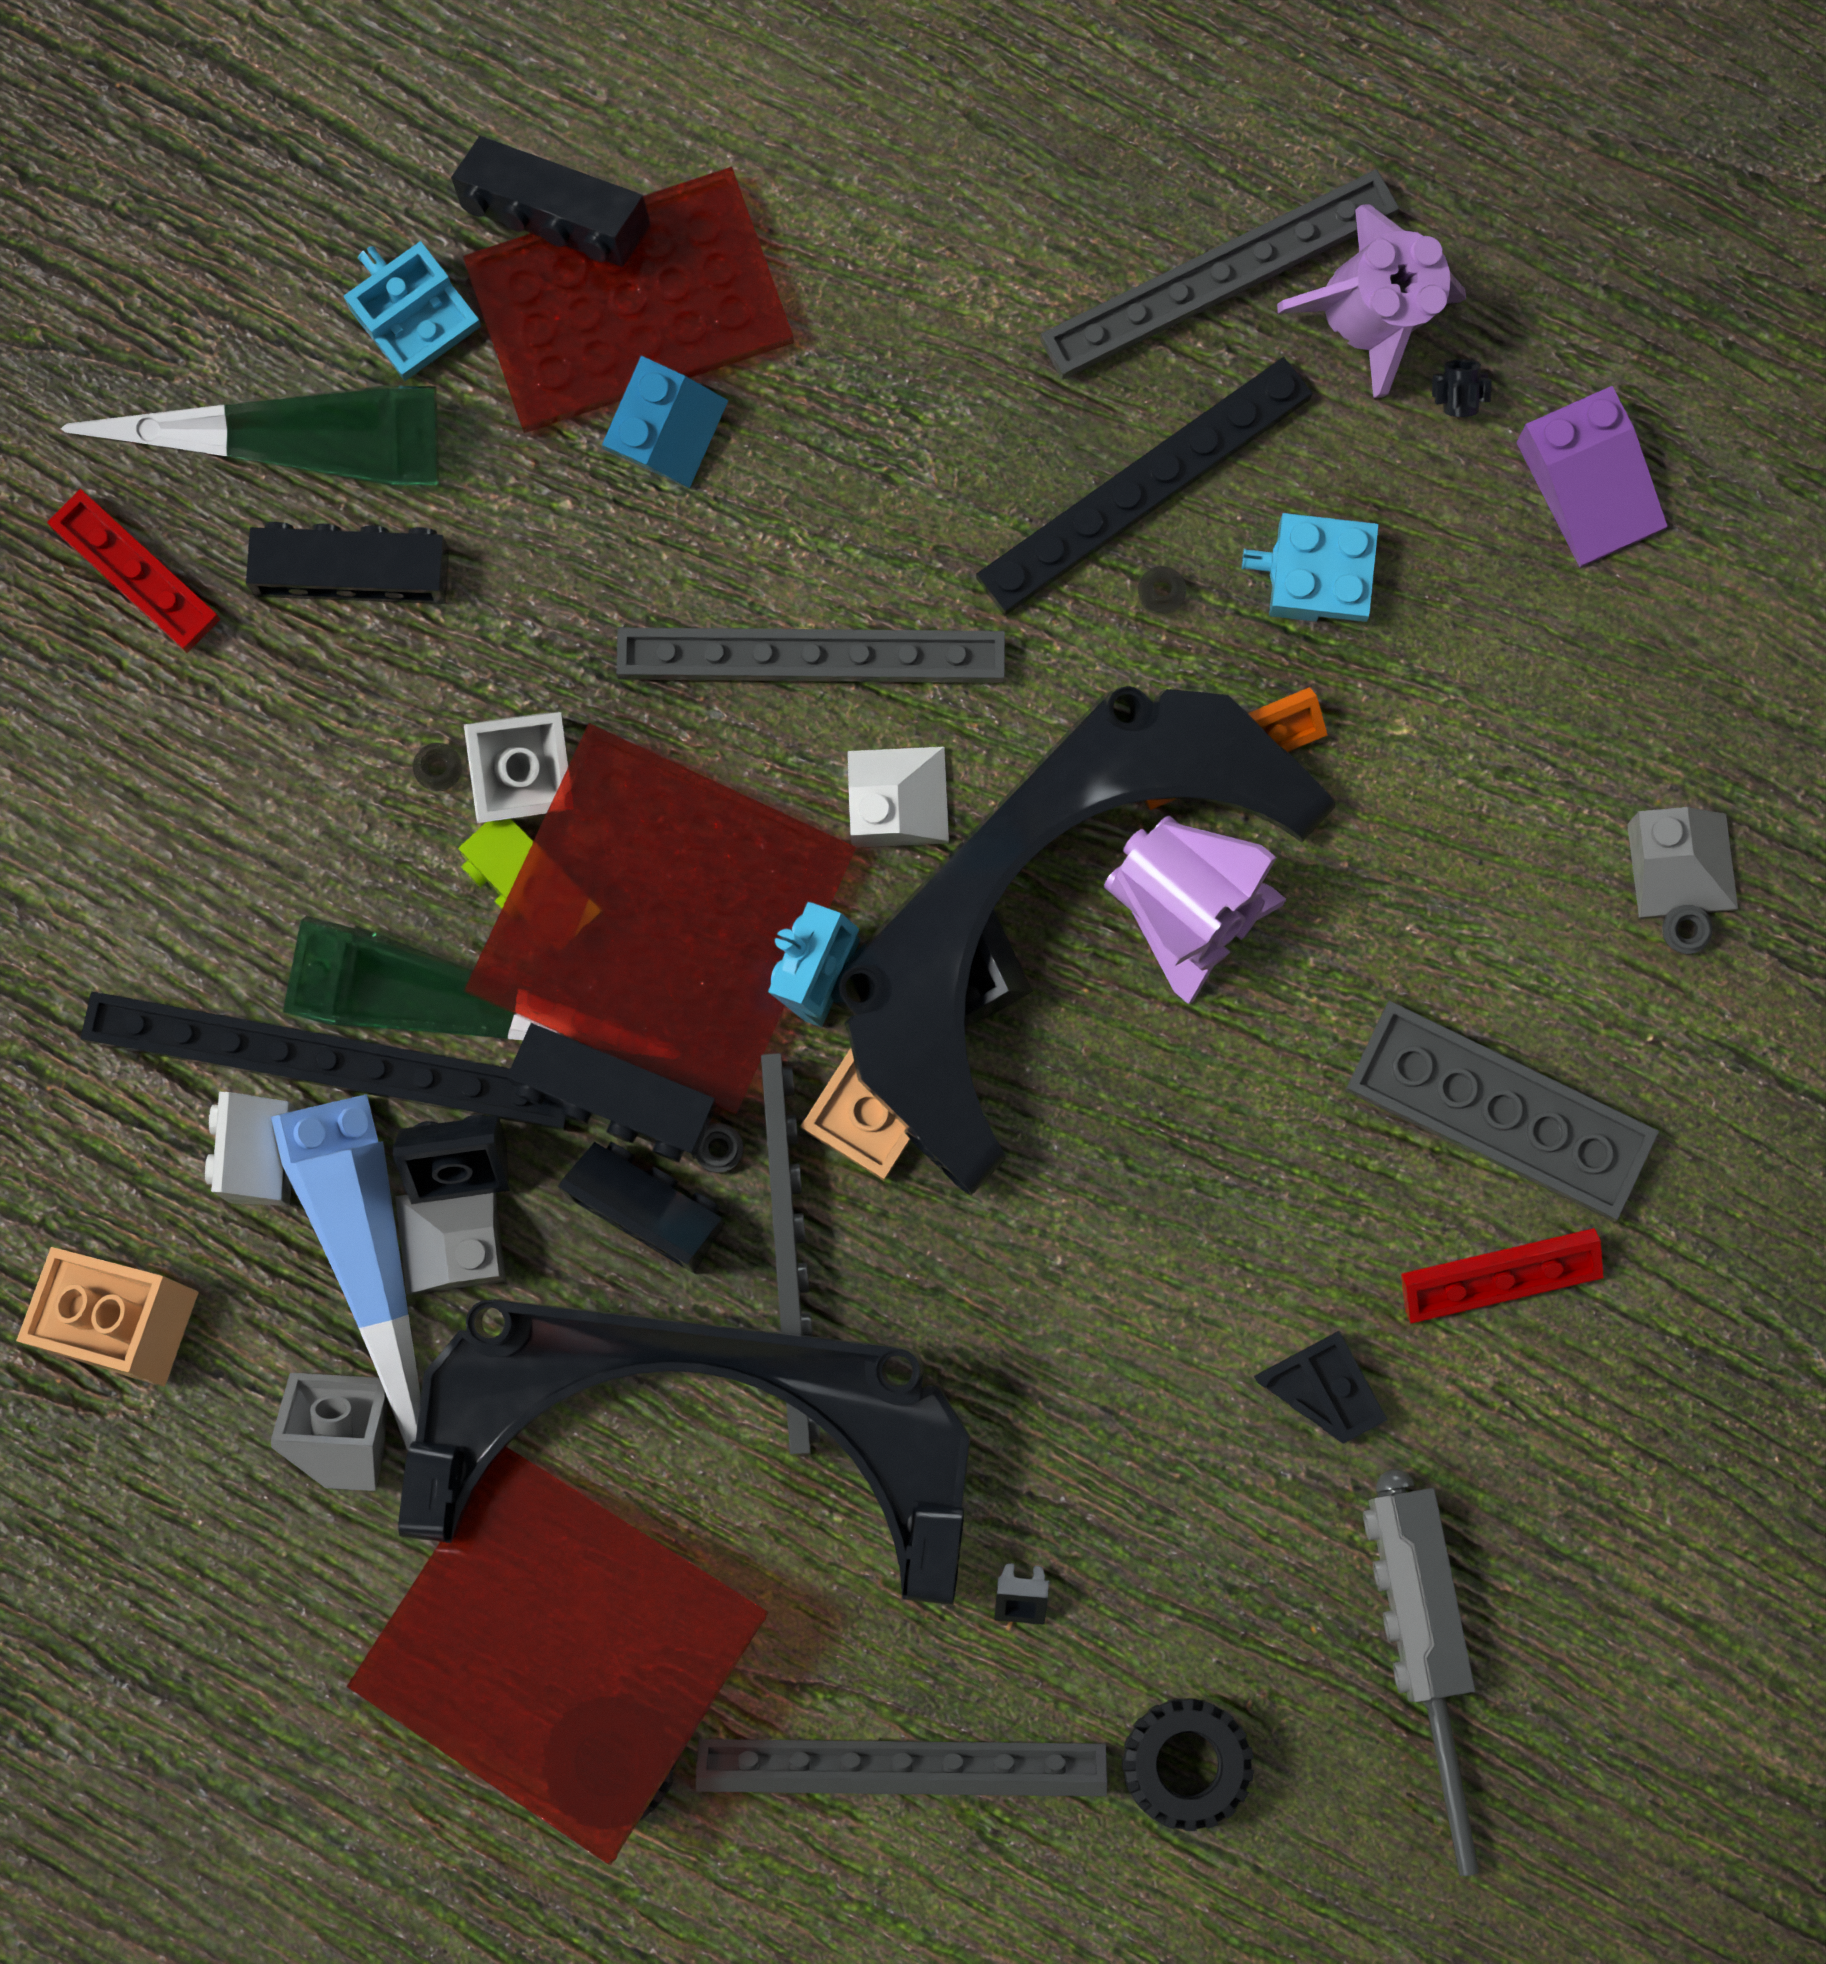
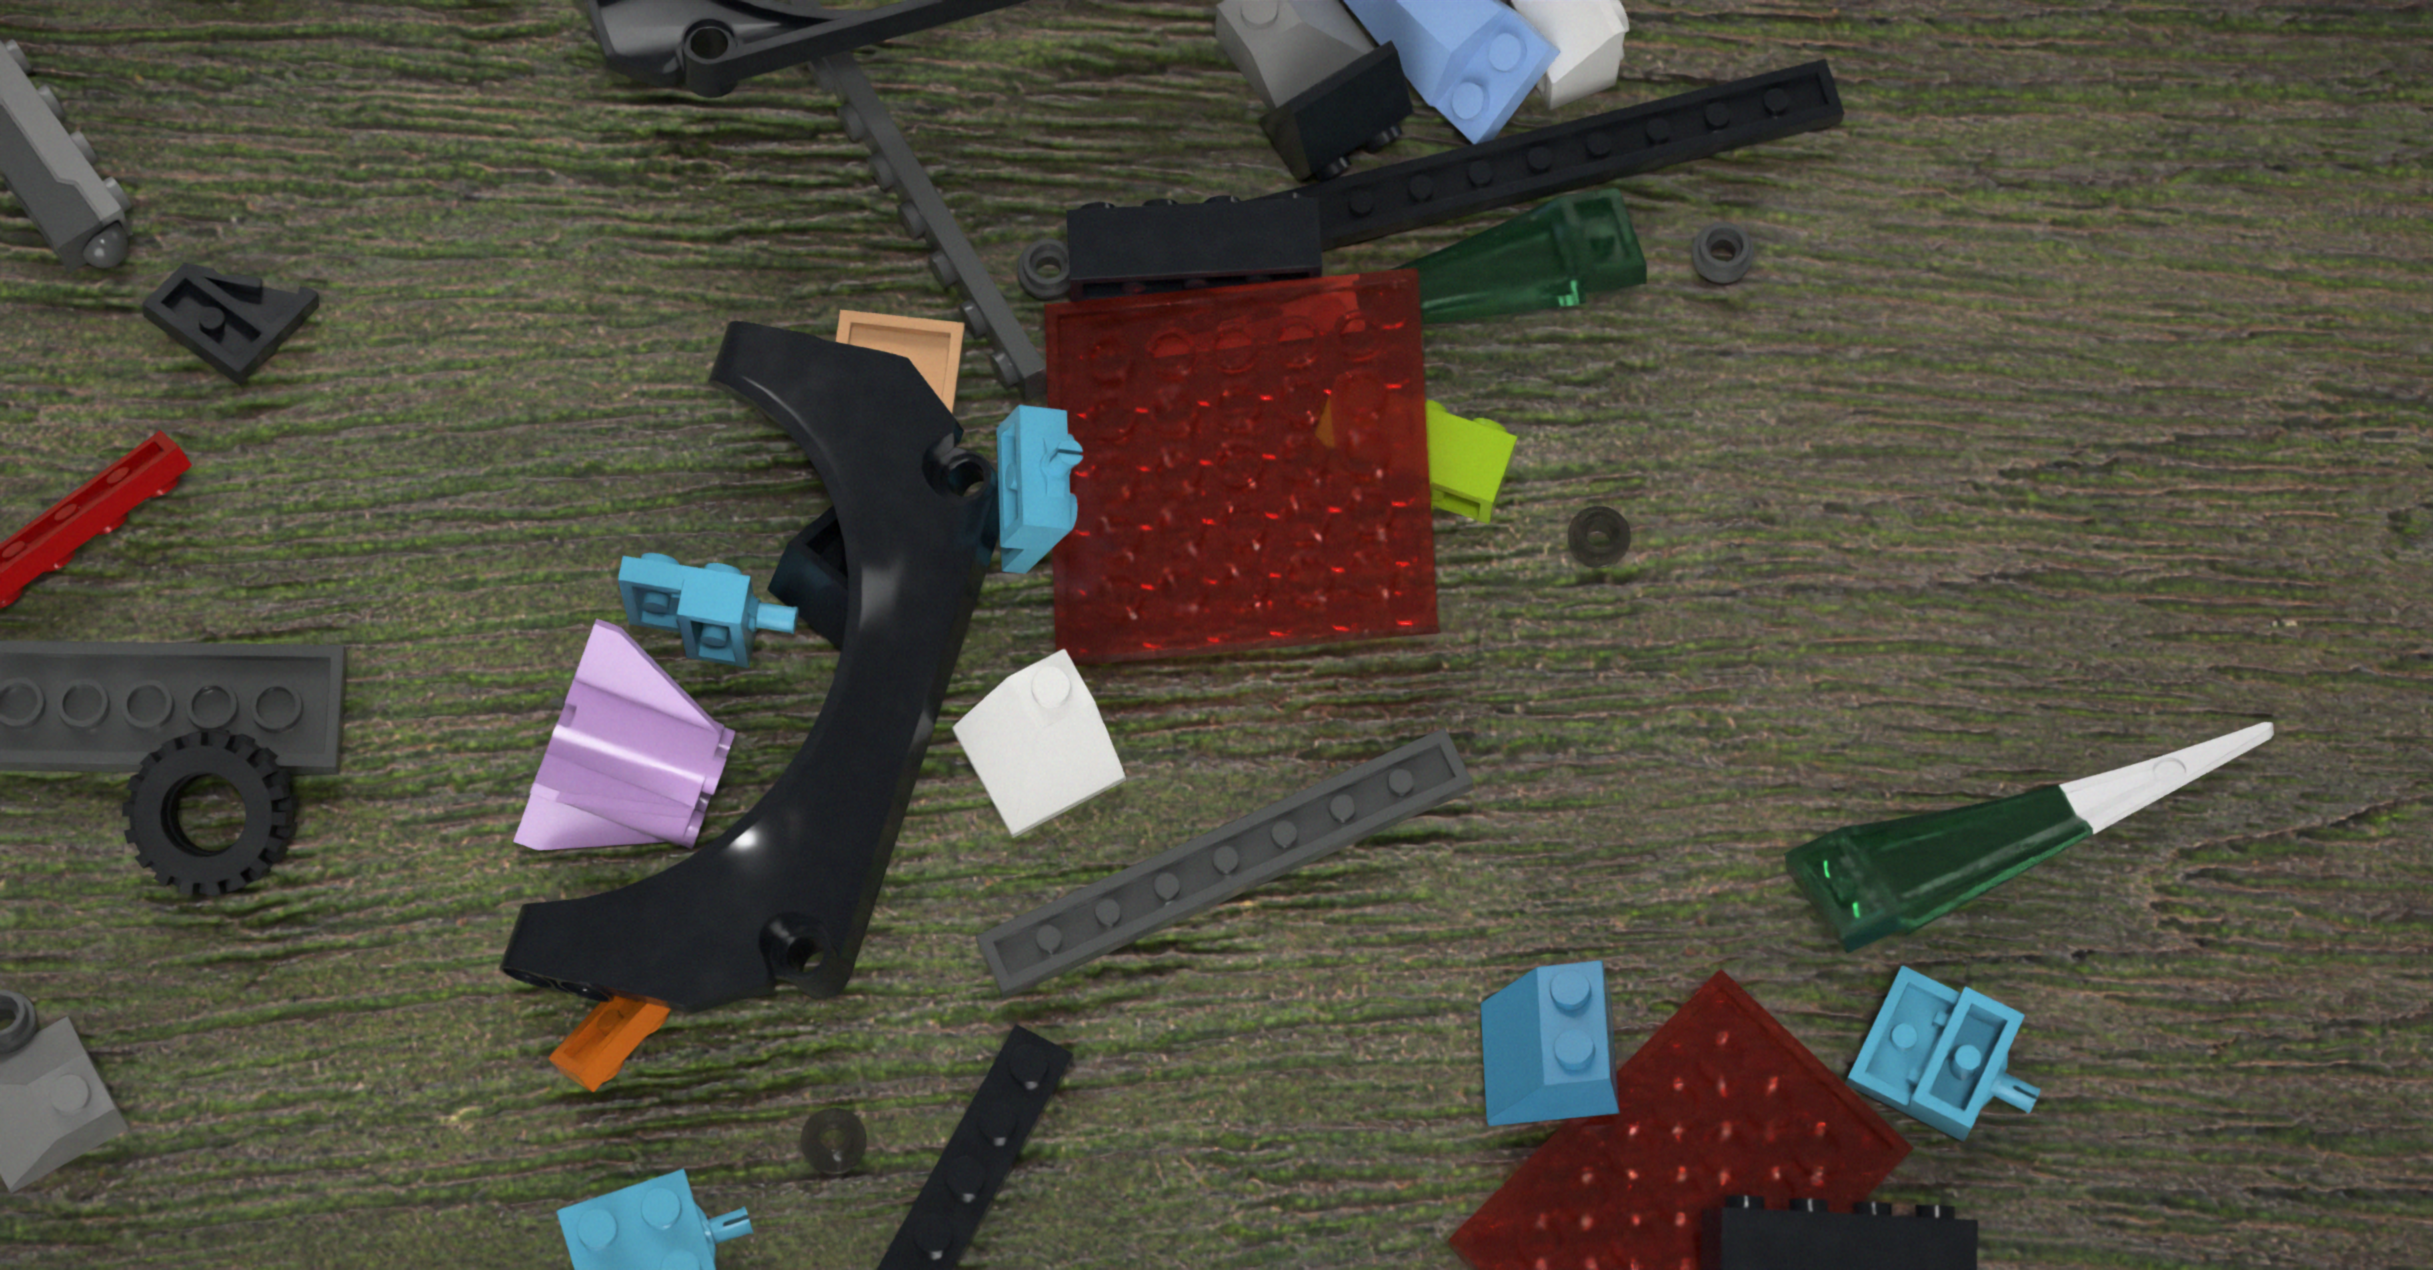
camera: 150 degrees right, 10 degrees down
red plate [46,489,221,653] -> none
black brick [246,522,449,604] -> none
white slope [464,712,574,823] -> none
black slope [558,1141,725,1274] -> none
none -> black tyre [122,729,299,896]
none -> medium azure plate [618,553,799,668]
none -> dark grey plate [1691,222,1754,283]

